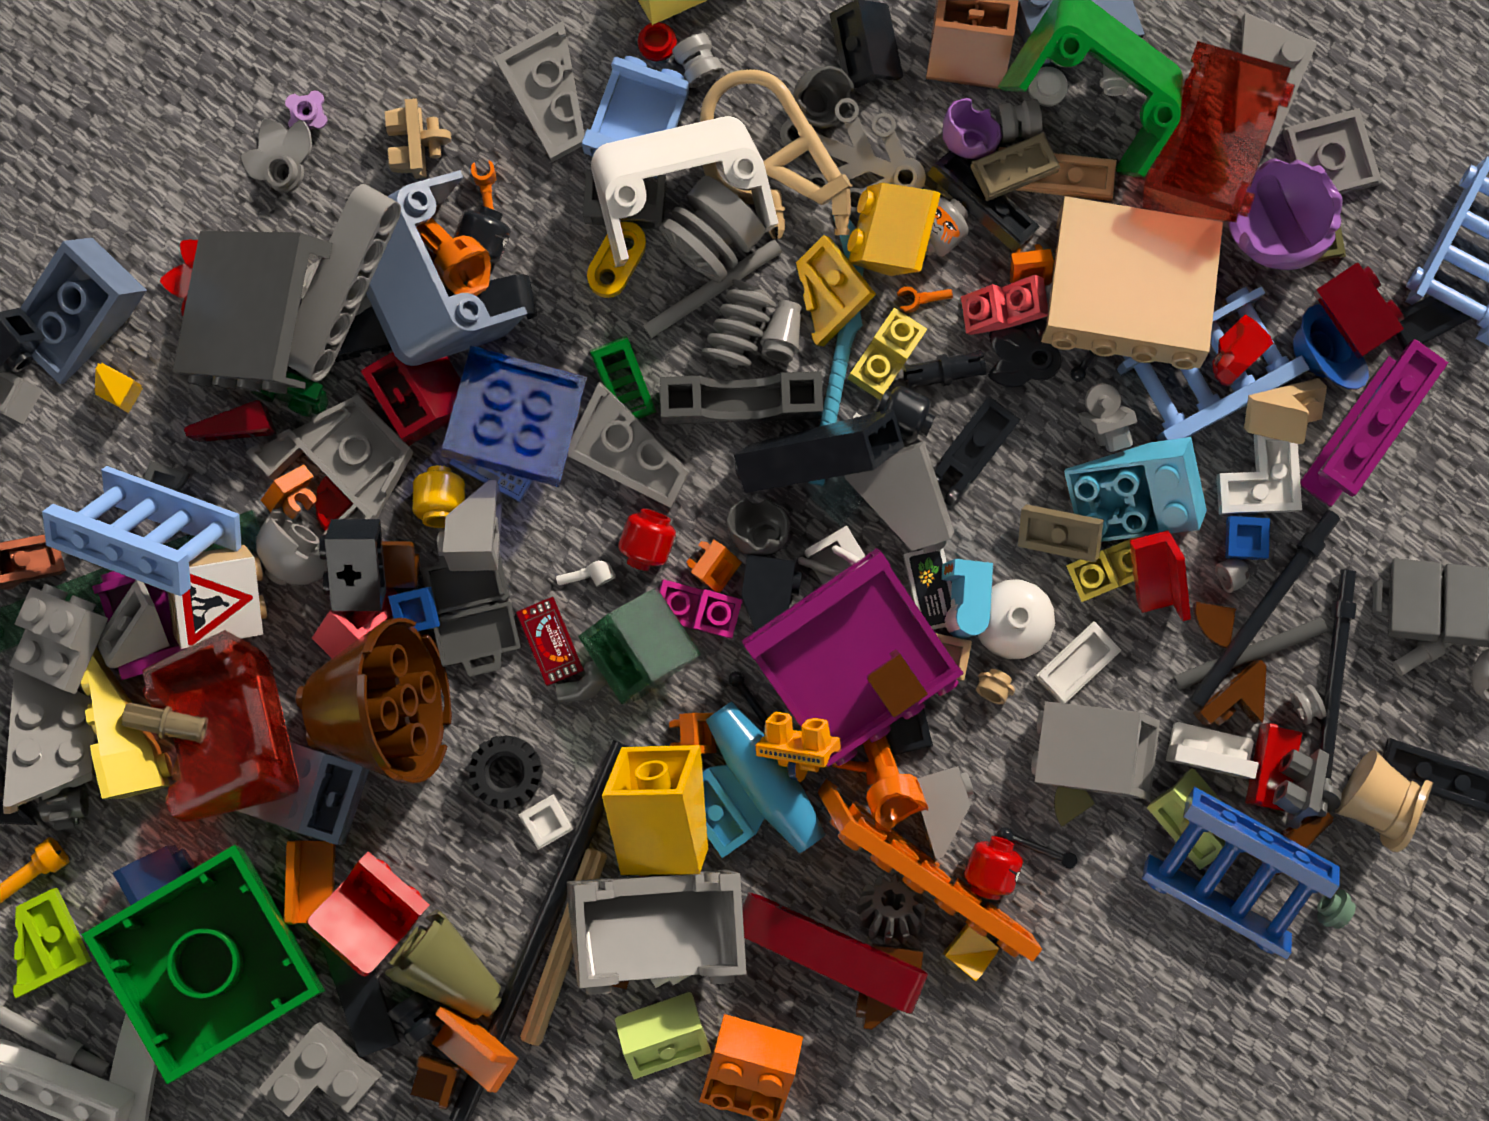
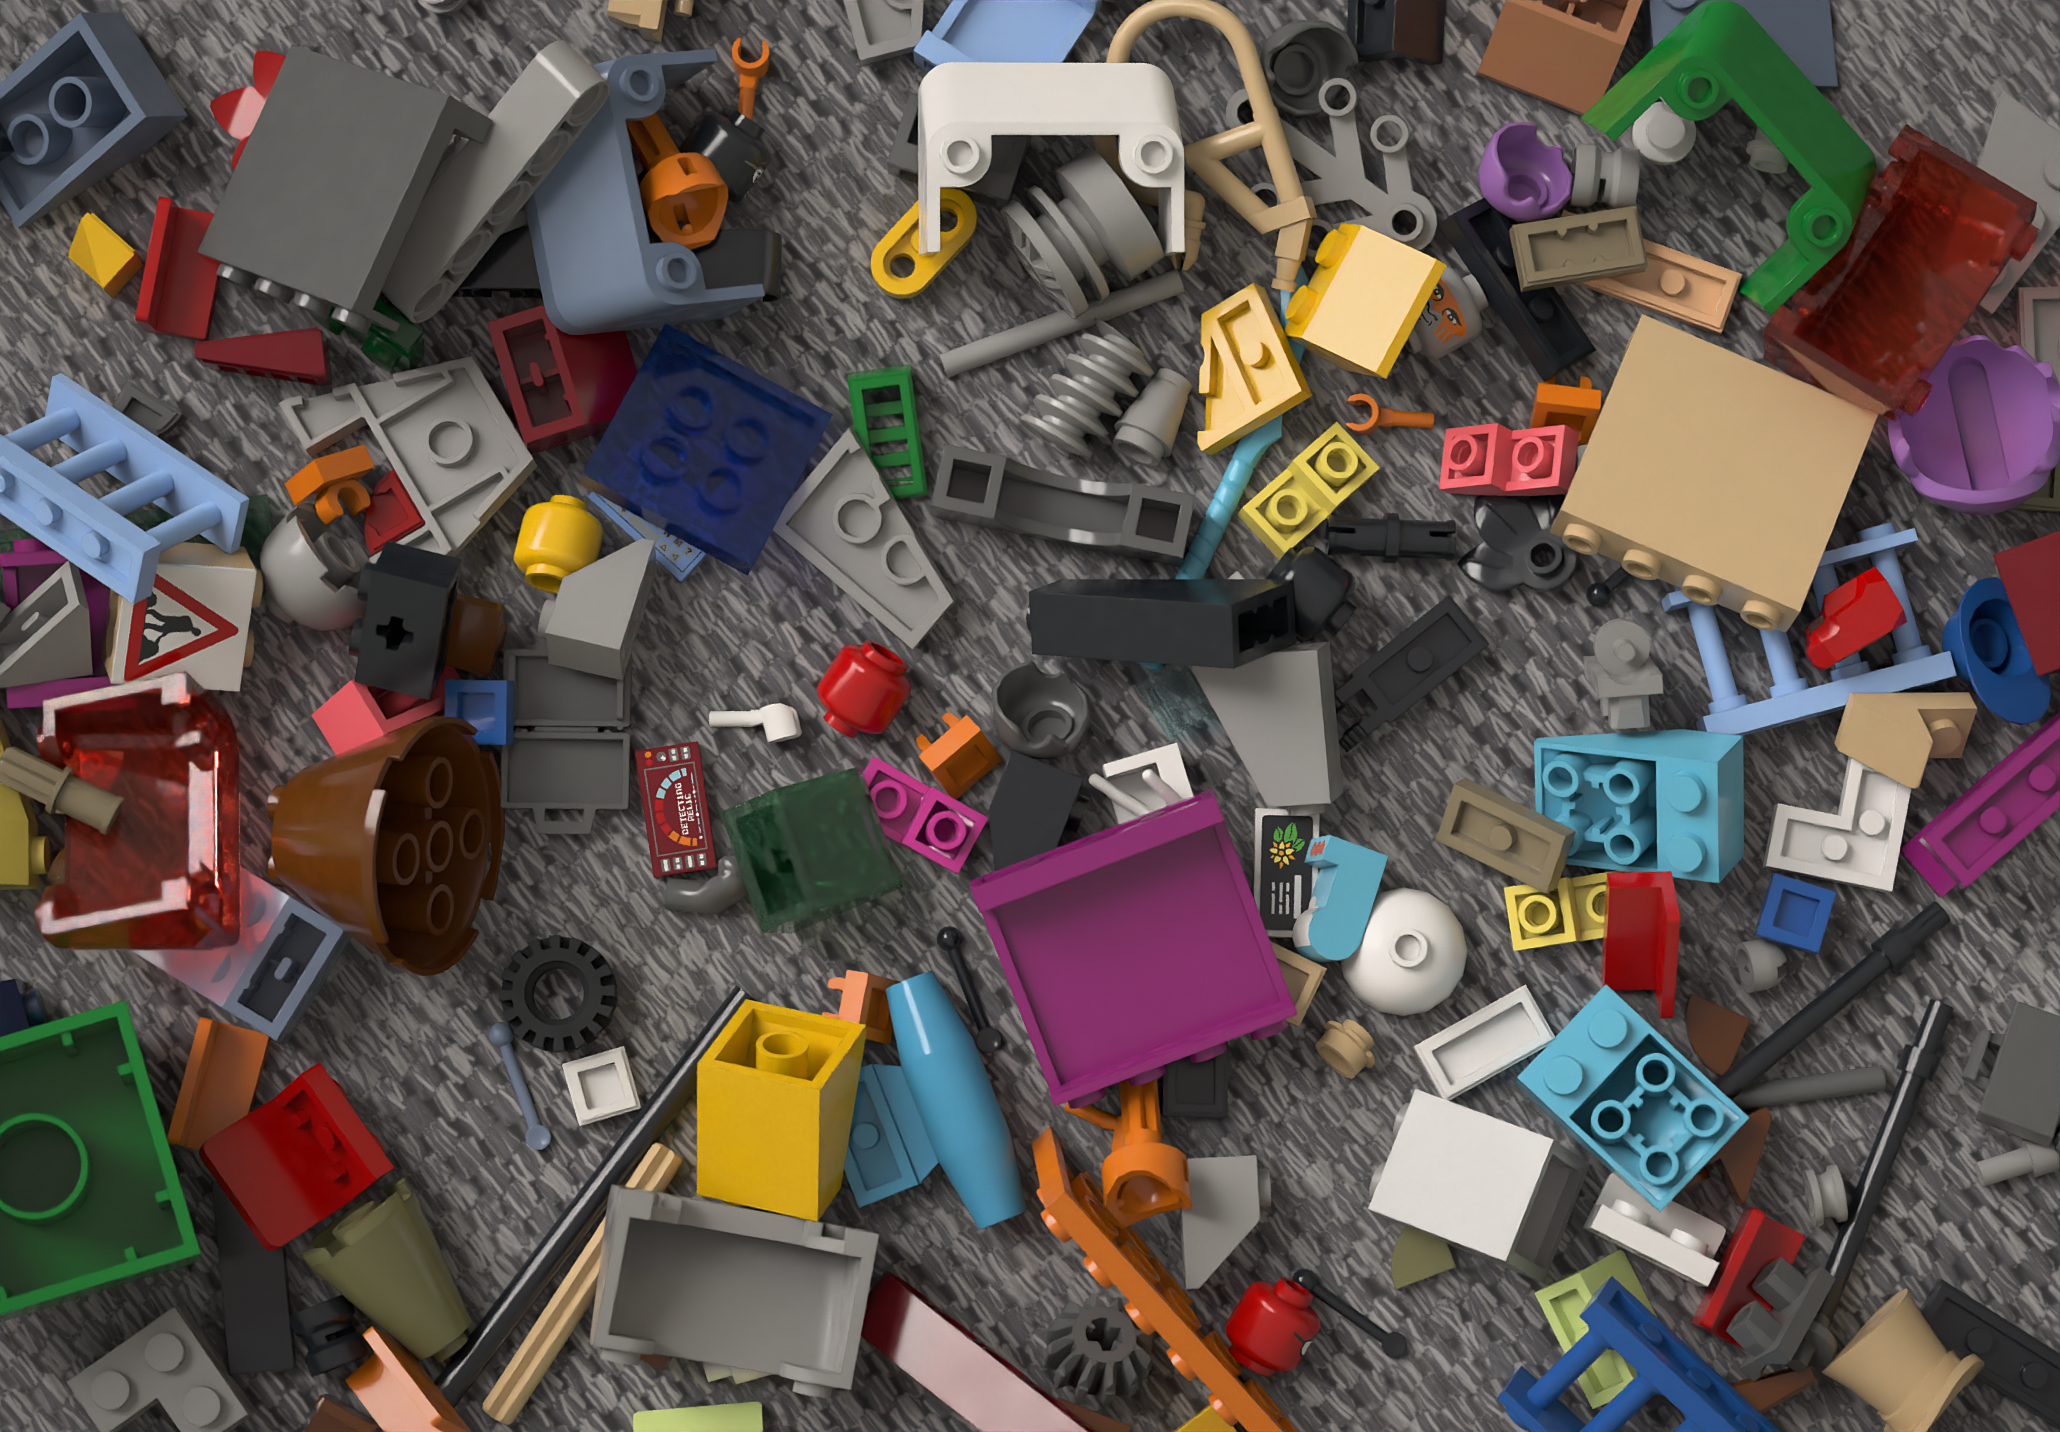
camera: 15 degrees right, 0 degrees up
light orange hips [755,712,840,781] -> none
reddish brown panel [867,649,928,718] -> none
none -> red panel [135,197,221,341]
none -> sand blue hinge [489,1022,551,1150]
none -> medium azure slope [1516,984,1750,1212]

